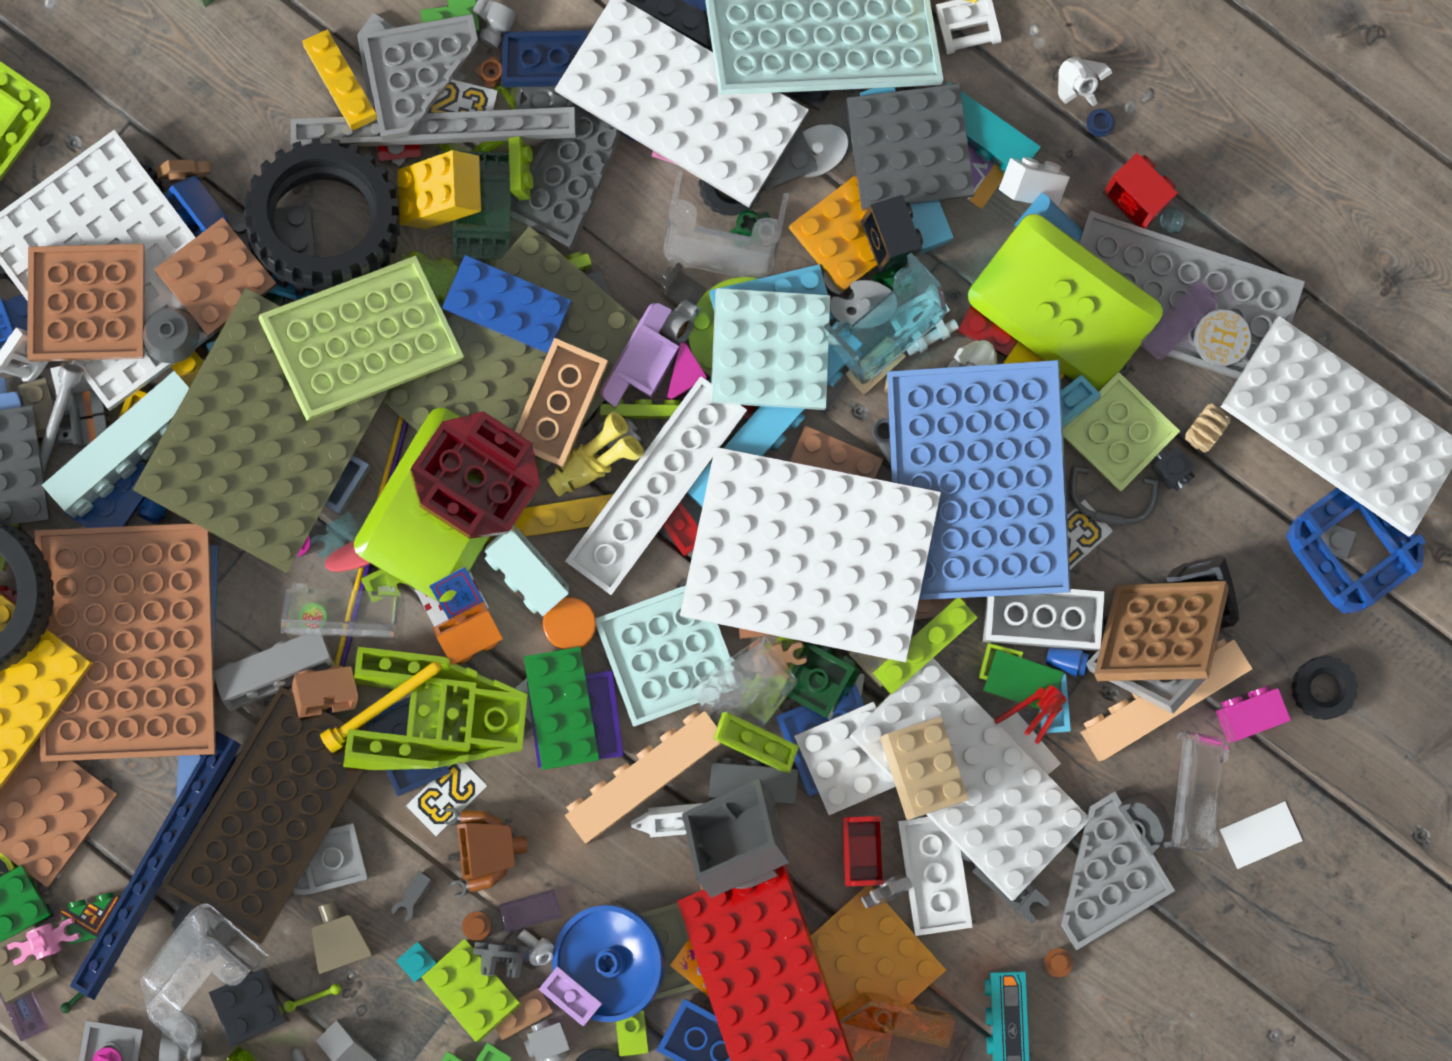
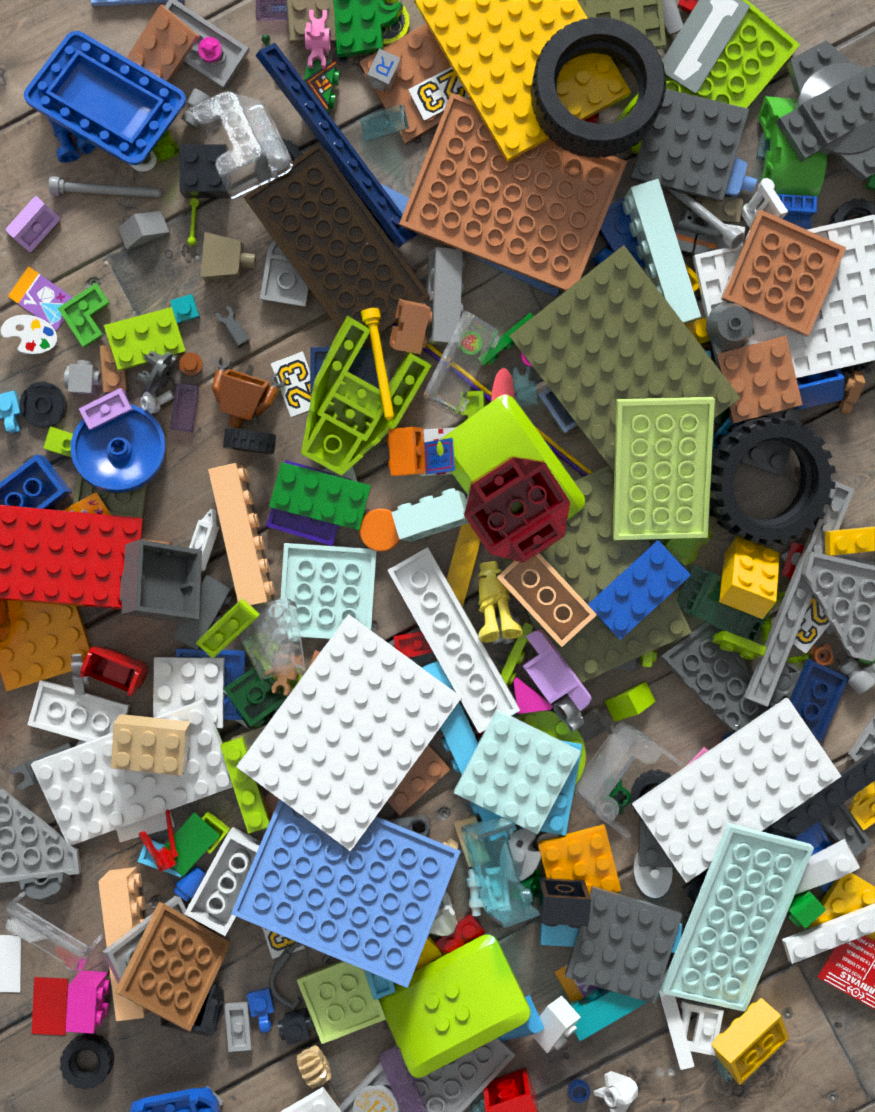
camera: 120 degrees right, 5 degrees up
none -> red sticker [32,977,68,1035]
none -> black tyre [223,428,276,454]
none -> light grey plate [225,1002,253,1052]
none -> blue plate [247,987,275,1033]
none -> clear light blue plate [360,105,409,141]
none -> light grey brick [367,49,401,92]
none -> sticker [408,67,469,120]
none -> green plate [475,312,534,366]
none -> lime slope [604,681,656,722]
none -> white sticker [659,967,694,1070]

